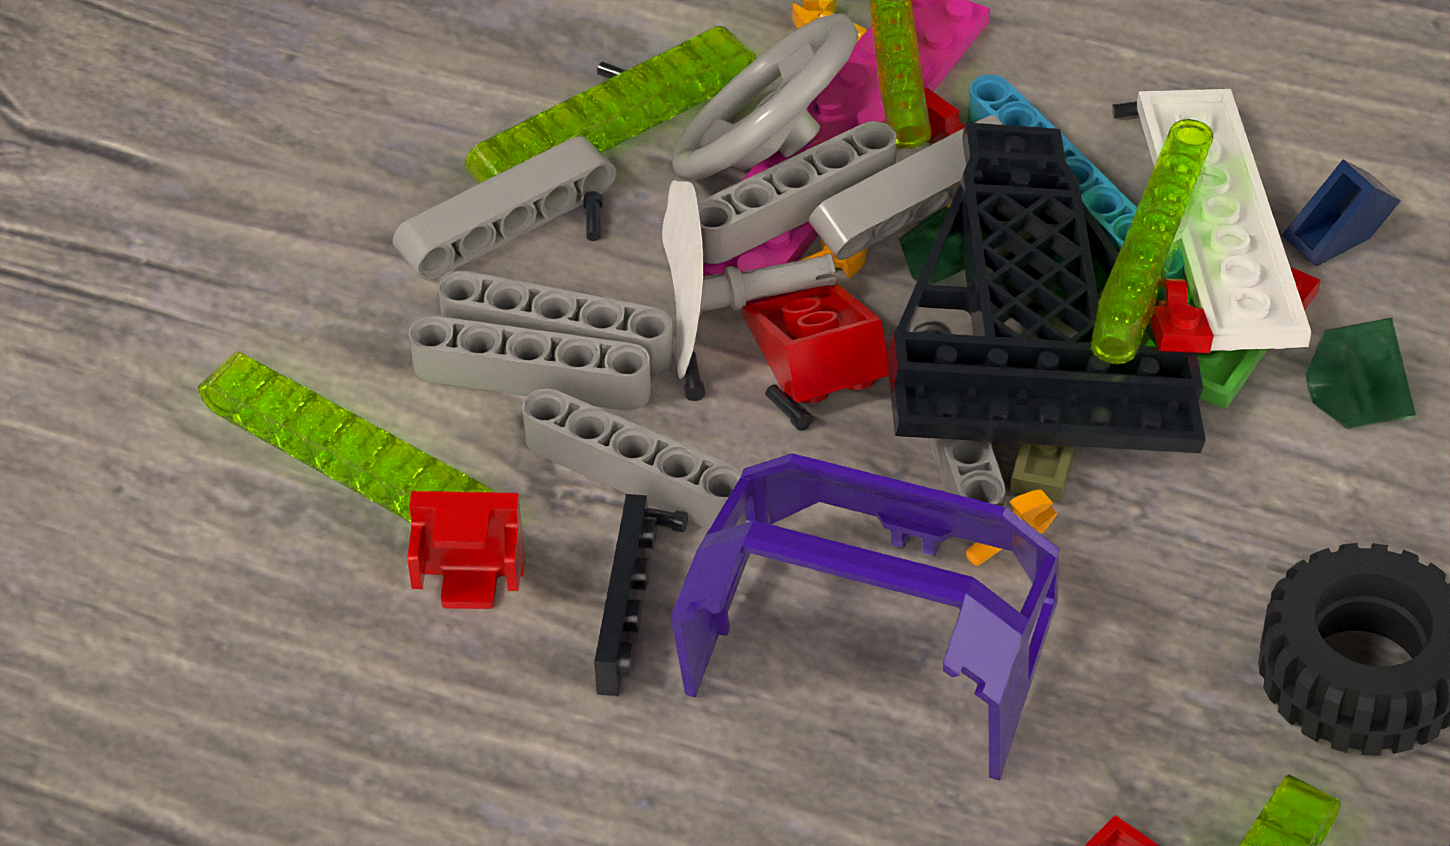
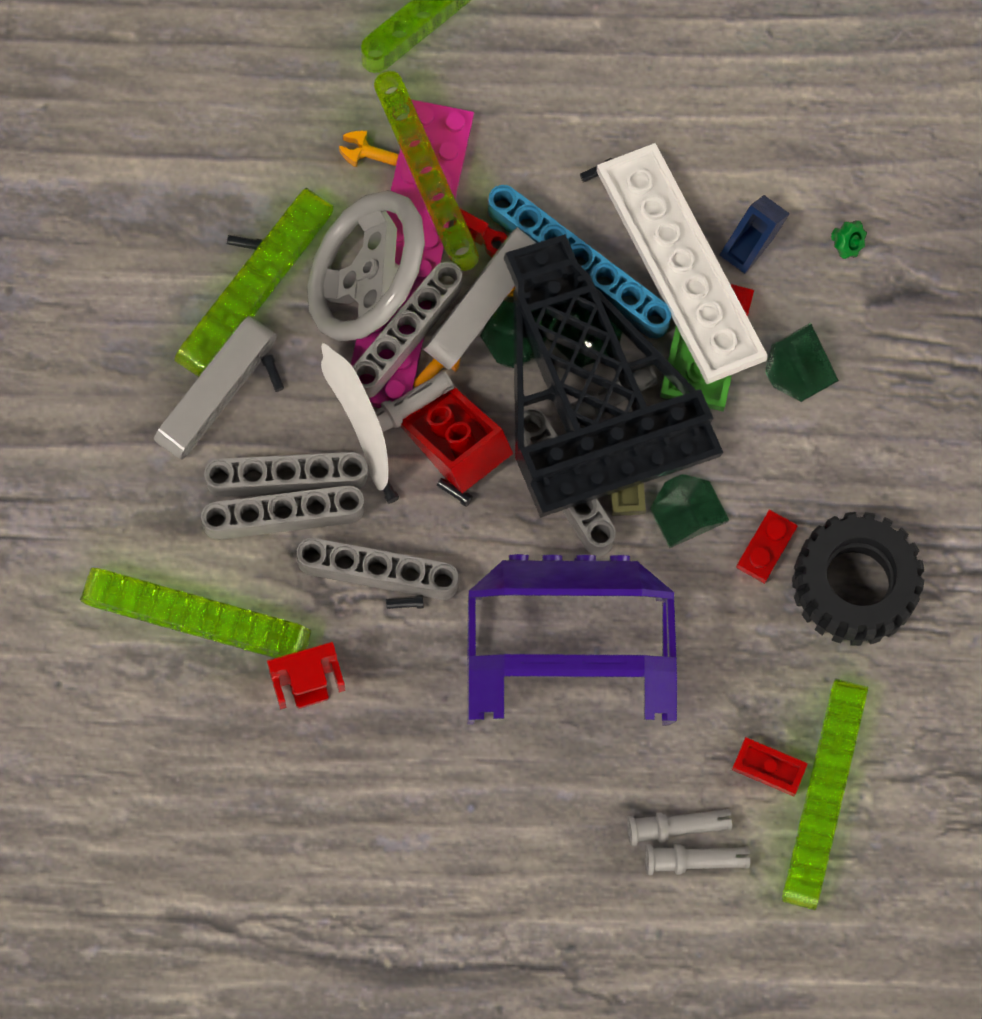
camera: 25 degrees left, 25 degrees up
black plate [594,494,657,696] -> none
light orange bar [965,489,1057,567] -> none
clear neon green beam [1091,119,1214,364] -> none
red plate [1150,278,1214,353] -> none
none -> clear green slope [650,474,729,548]
none -> red plate [736,509,798,584]

